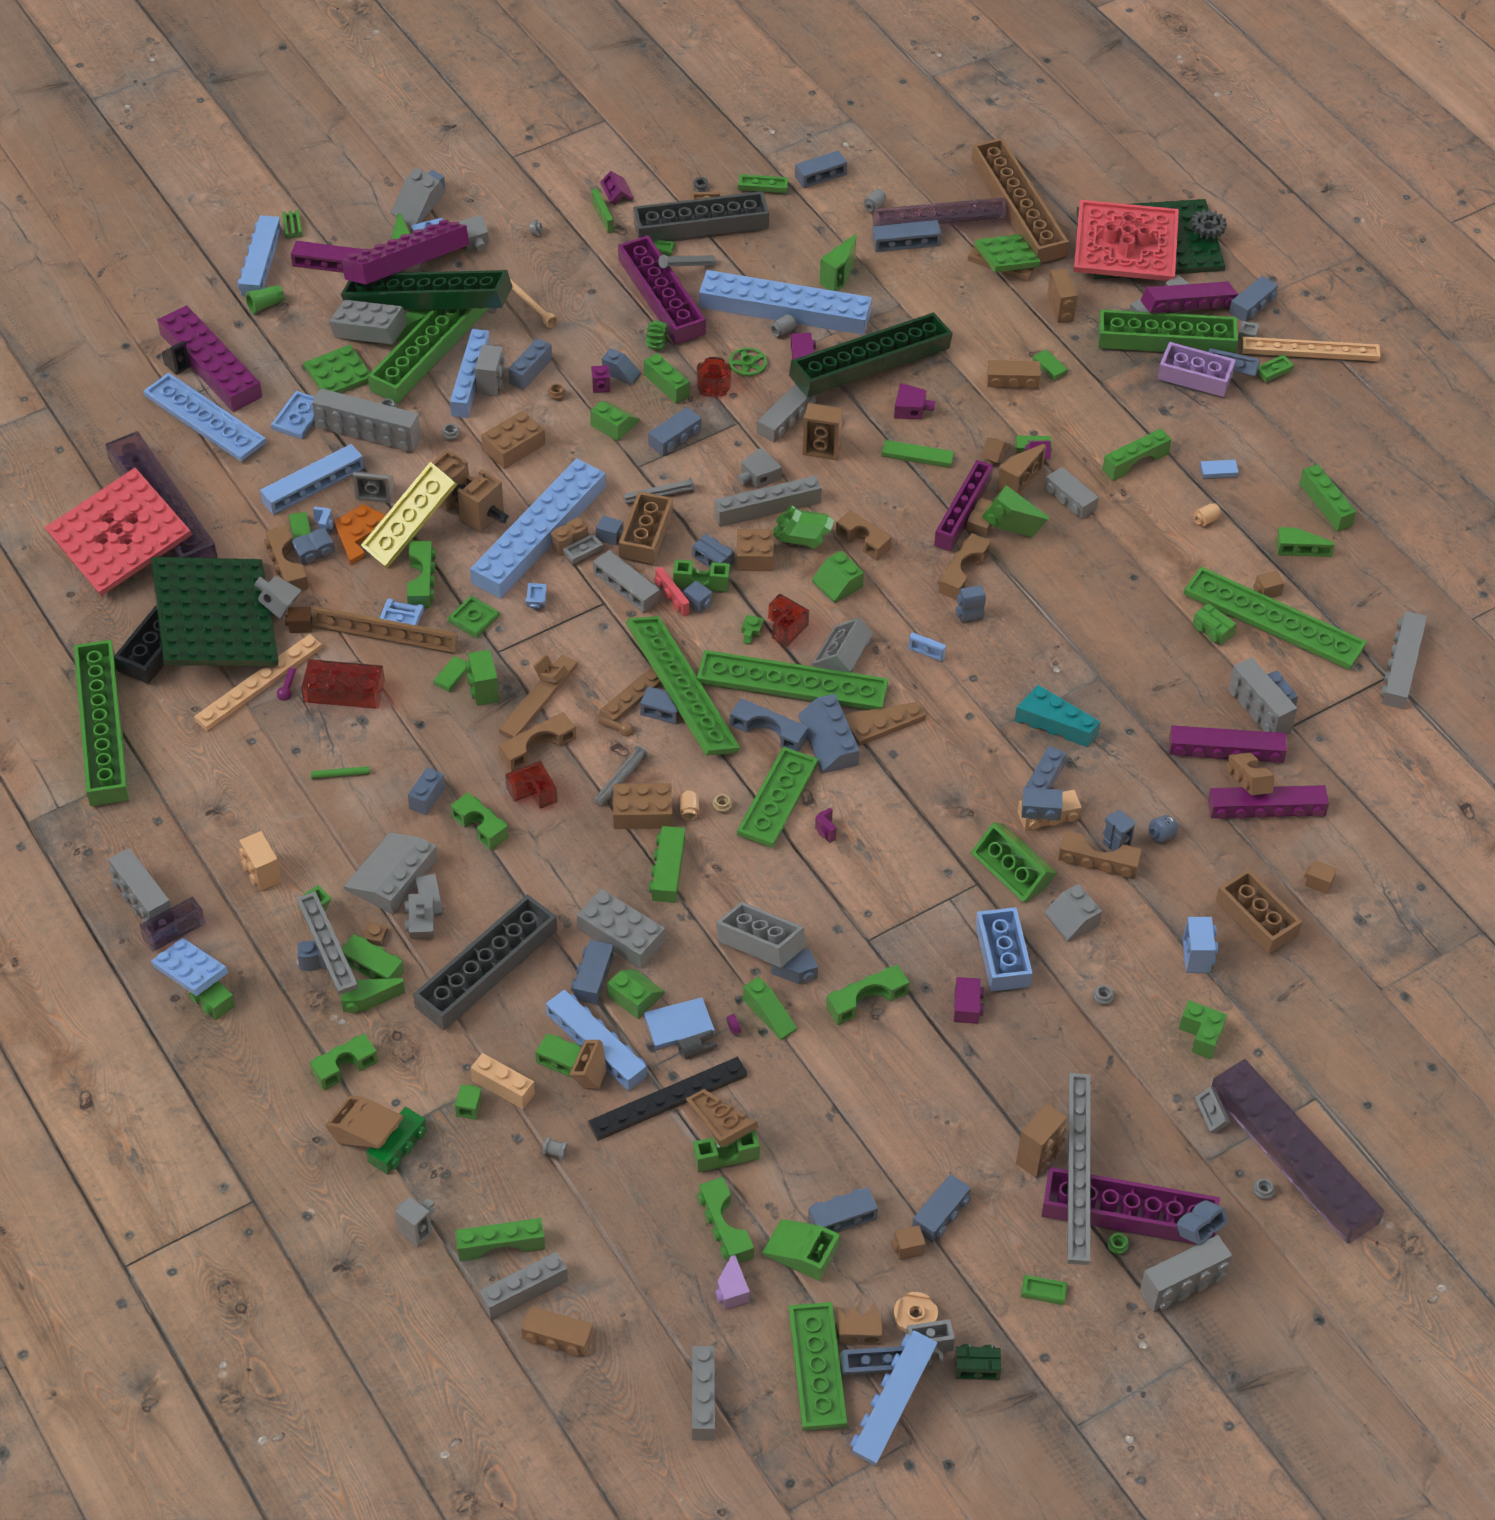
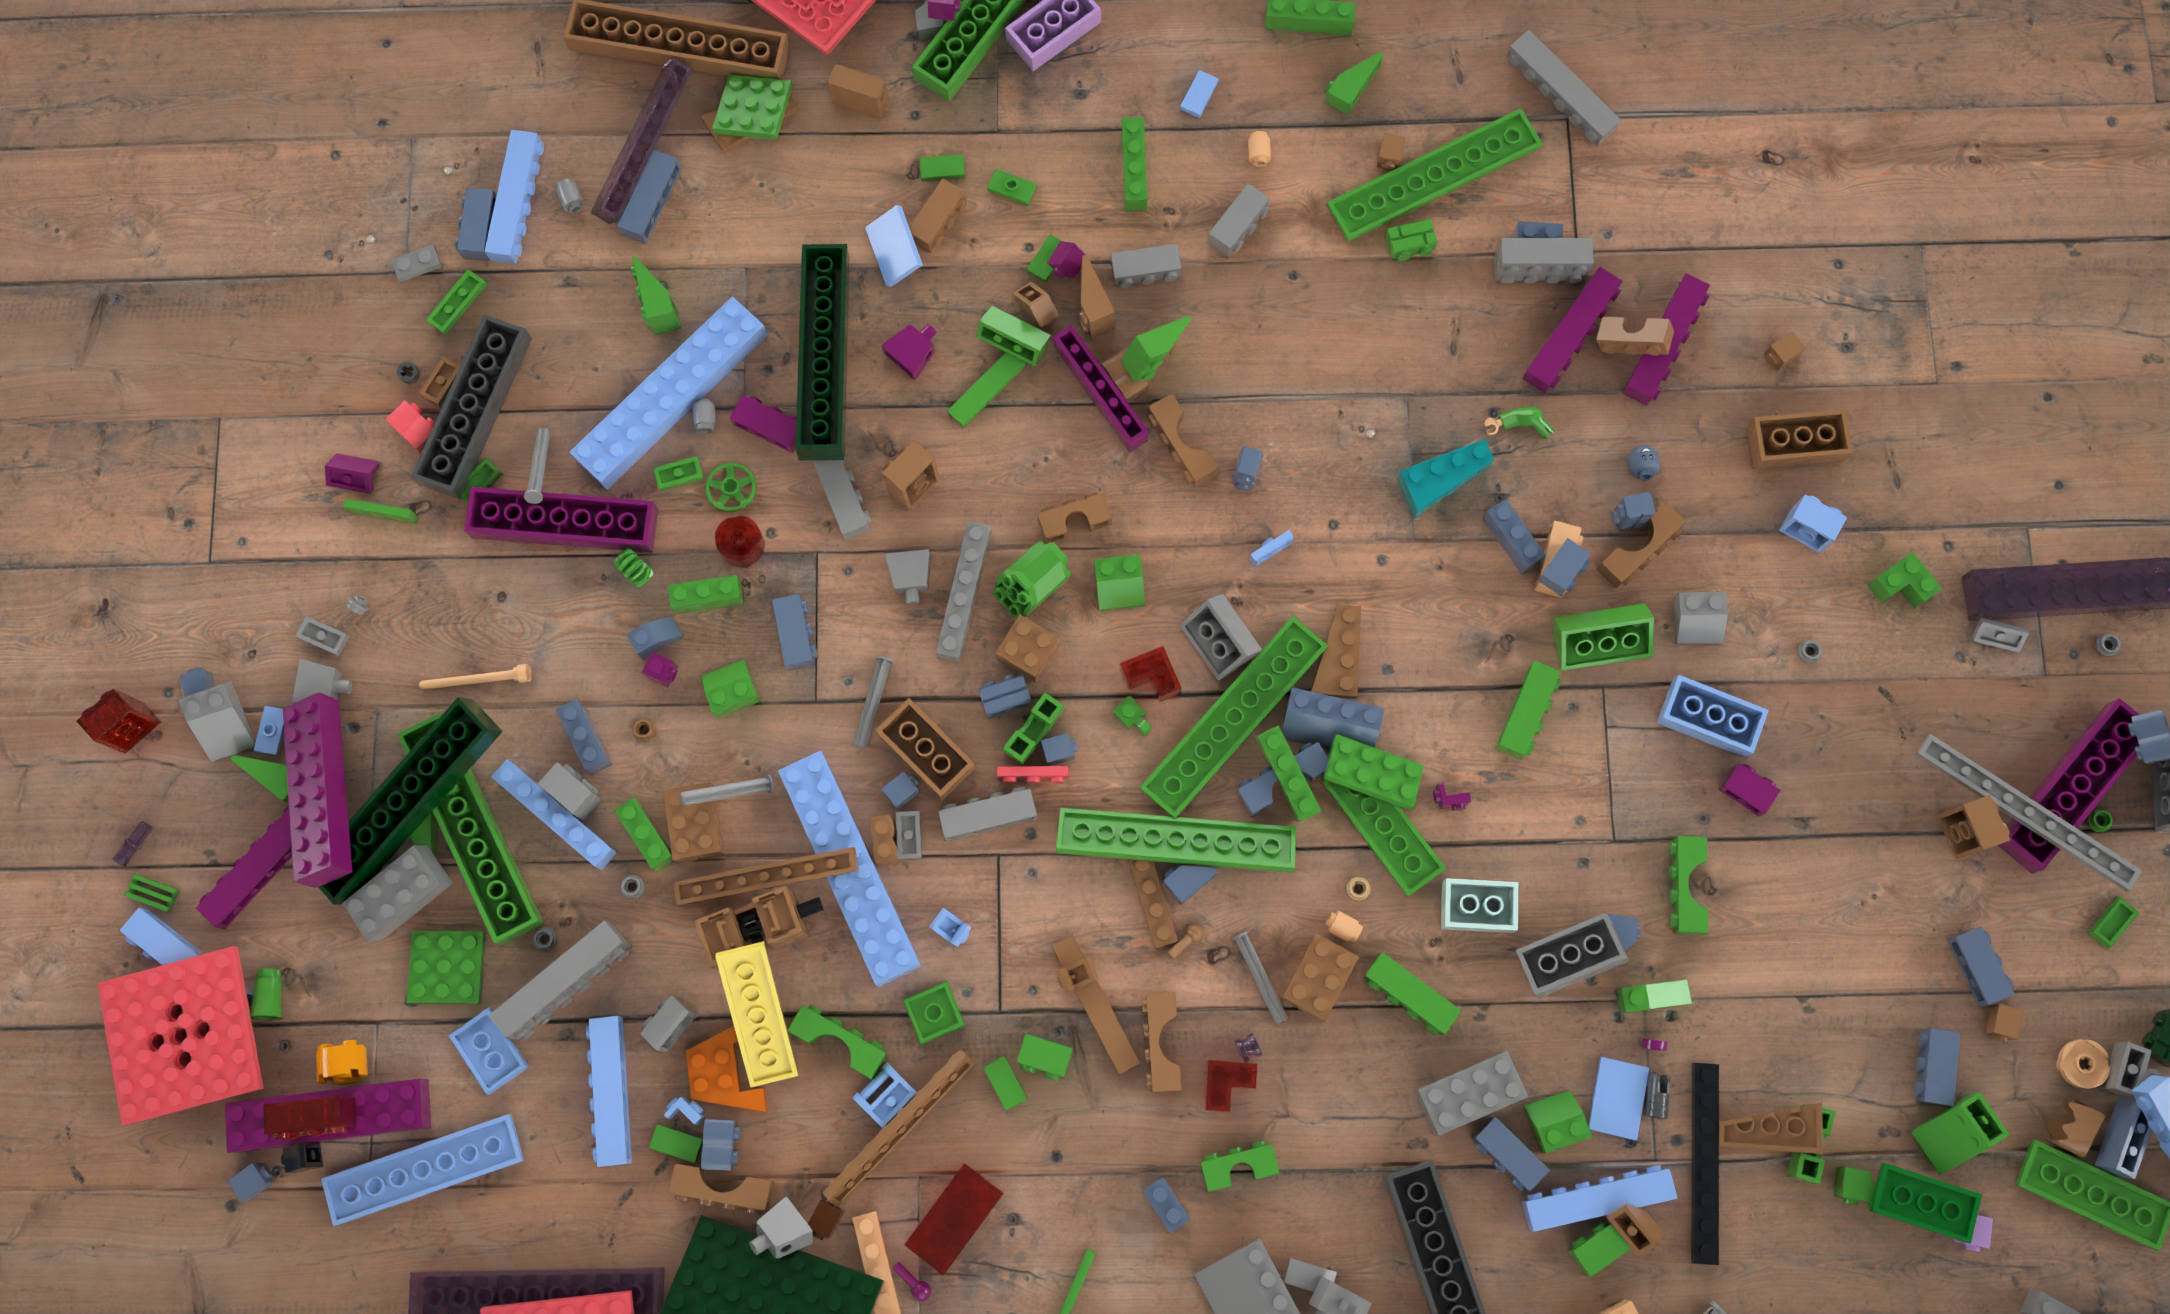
camera: 55 degrees left, 25 degrees up
none -> clear red brick [76,688,161,754]
none -> coral plate [98,946,264,1126]
none -> clear purple axle [112,821,152,867]
none -> sand blue brick [228,1163,275,1201]
none -> clear red brick [263,1096,356,1140]
none -> light grey plate [295,616,350,657]
none -> light orange brick [316,1040,368,1085]
none -> coral brick [385,401,435,453]
none -> light grey plate [391,244,442,282]
none -> light blue brick [484,130,544,264]
none -> bright green arch [614,797,674,872]
none -> bright green plate [653,456,704,492]
none -> medium nougat plate [674,847,859,905]
none -> light grey axle [680,774,774,806]
none -> light blue tile [865,205,923,287]
none -> bright green brick [976,306,1051,366]
none -> bright green plate [987,169,1037,206]
none -> light grey brick [1208,184,1270,257]
none -> wheel [1234,1033,1262,1063]
none -> bright green arch [1254,726,1321,822]
none -> bright green plate [1323,734,1424,810]
none -> light aqua brick [1441,878,1518,933]
none -> bright green arm [1485,407,1555,439]
none -> bright green brick [1495,660,1561,760]
none -> green plate [1869,1163,1982,1244]

